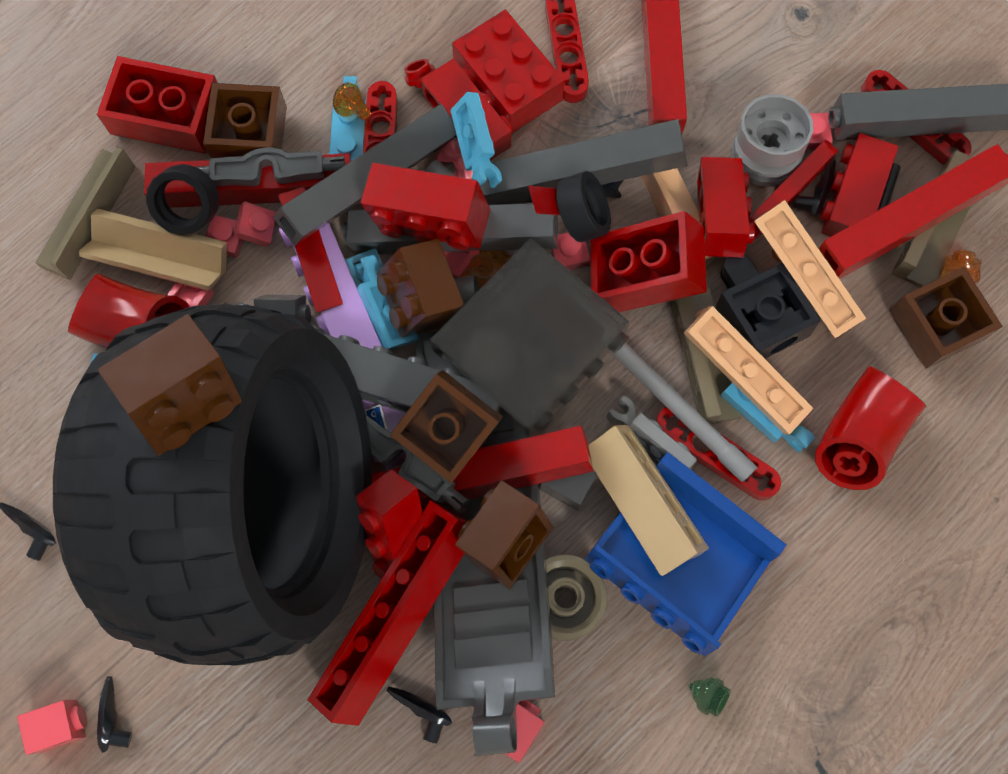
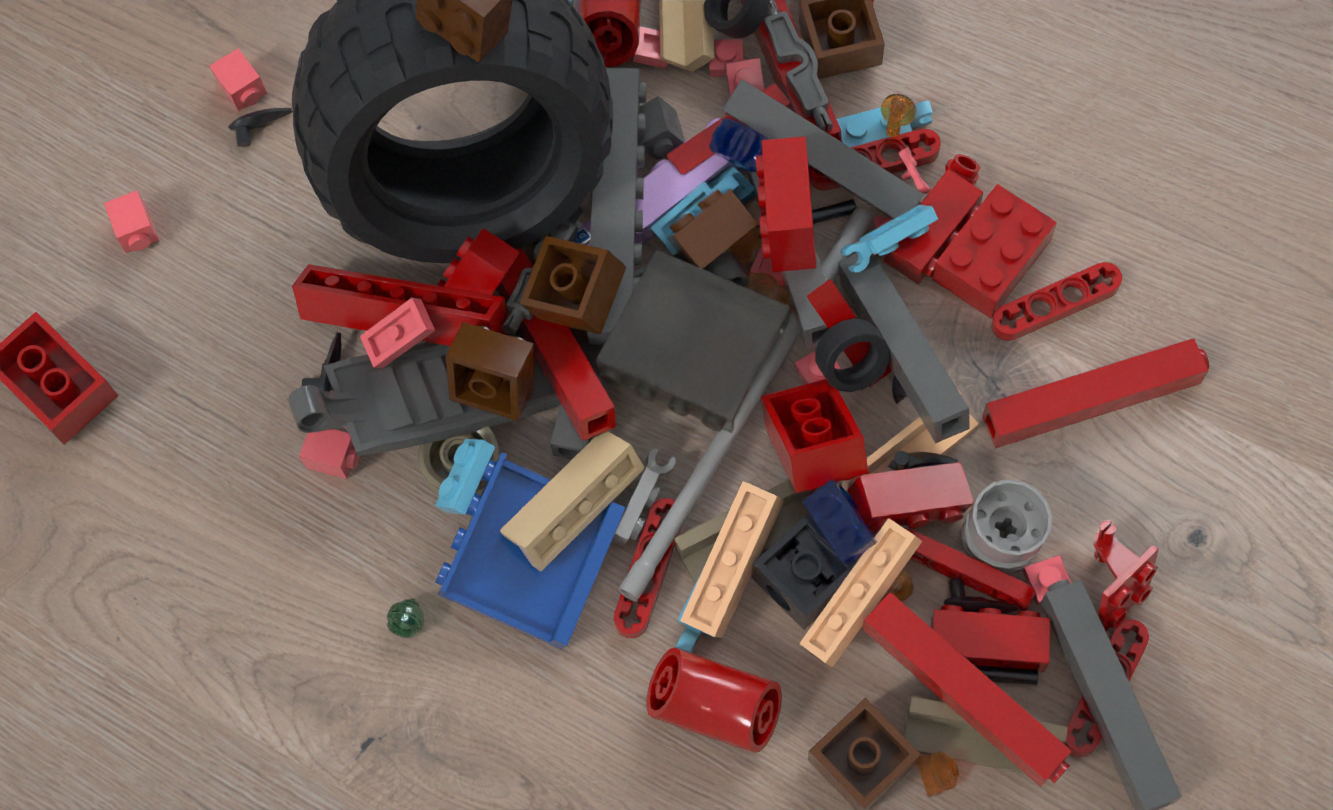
camera: 80 degrees right, 5 degrees down
none -> coral plate [360,298,435,369]
none -> medium azure plate [435,439,495,515]
none -> clear blue gear [709,119,769,172]
none -> clear blue plate [802,479,877,565]
none -> black bar [887,451,958,471]
none -> coral piece [899,147,931,194]
none -> red plate [1093,520,1159,632]

